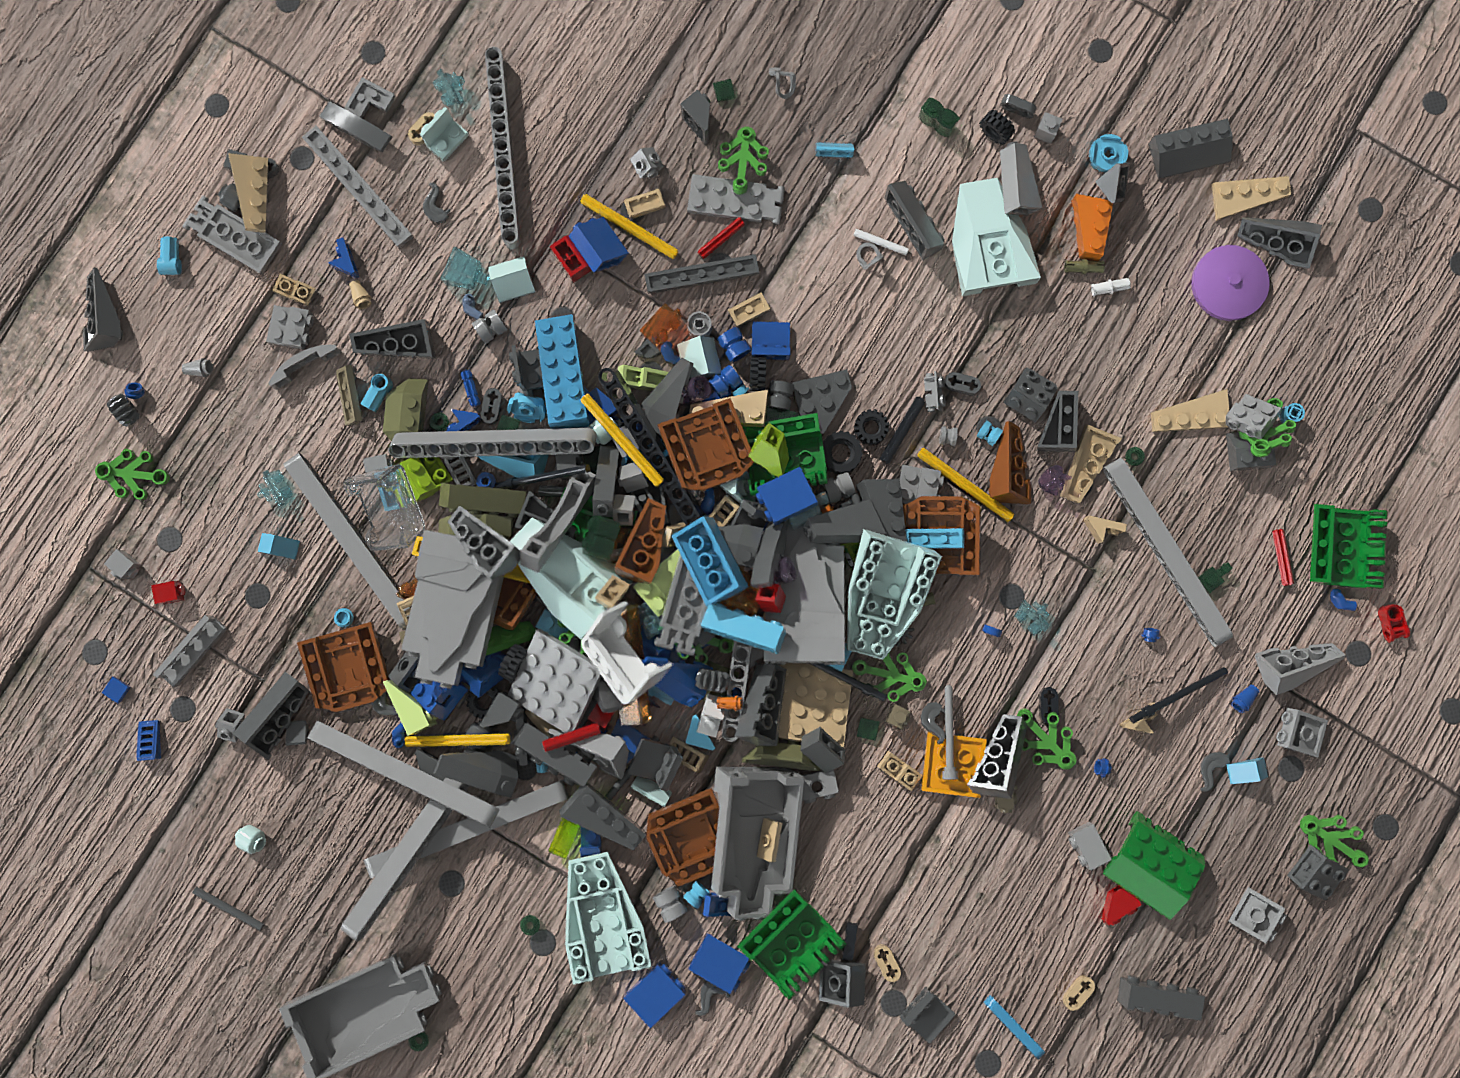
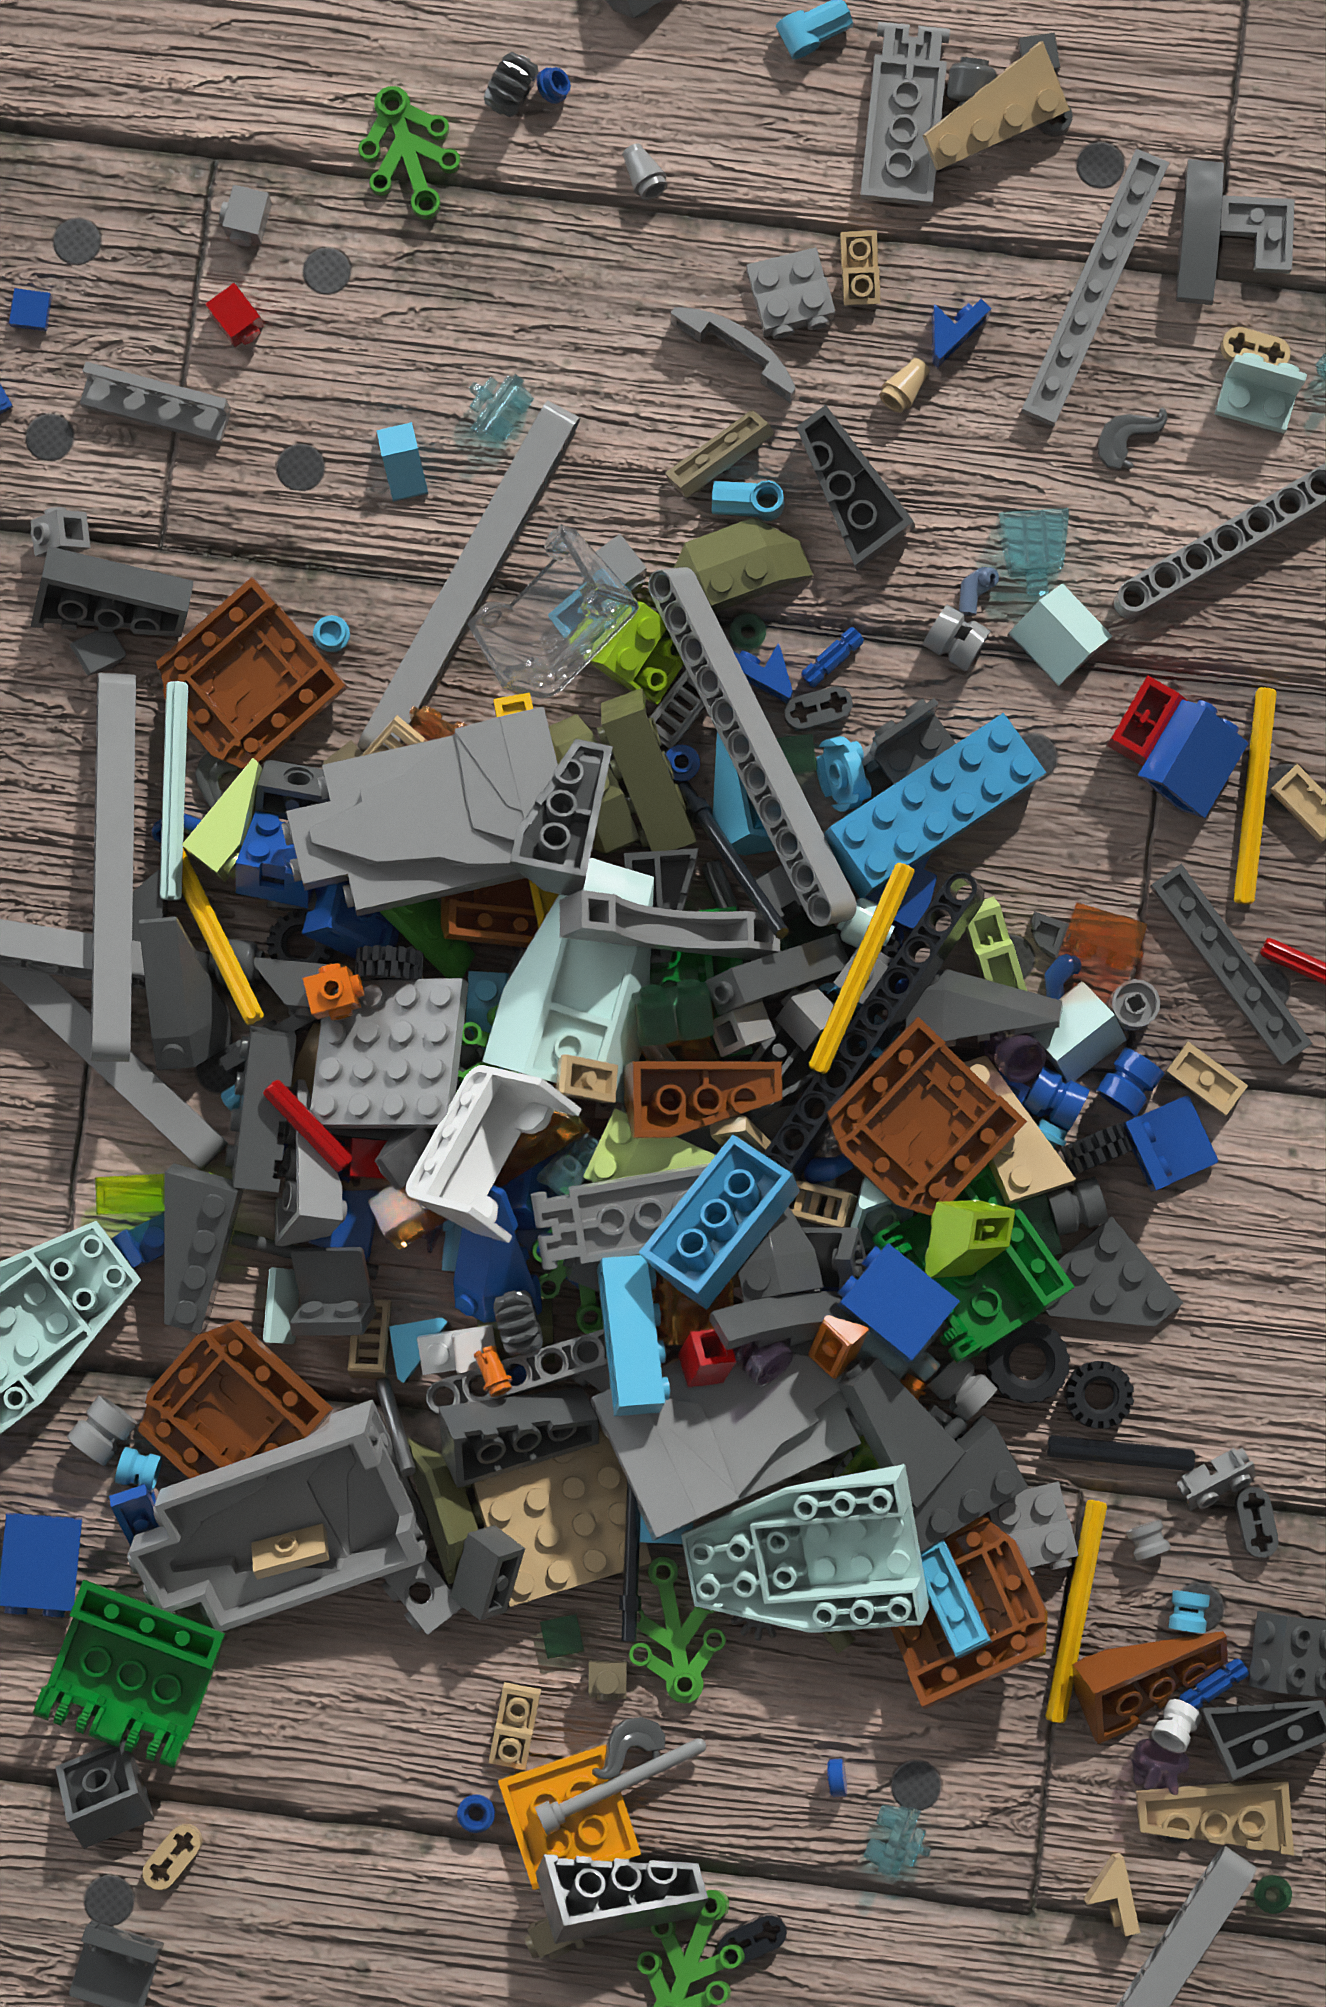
camera: 60 degrees right, 0 degrees up
black beam [842,922,857,961] -> none
none -> light aqua axle [159,681,188,901]
none -> orange brick [303,963,364,1021]
none -> flat silver bar [375,1378,416,1476]
none -> blue plate [457,1794,495,1833]
none -> orange slope [808,1315,869,1379]
none -> white wheel [1152,1699,1202,1753]
none -> blue axle [1179,1658,1249,1710]

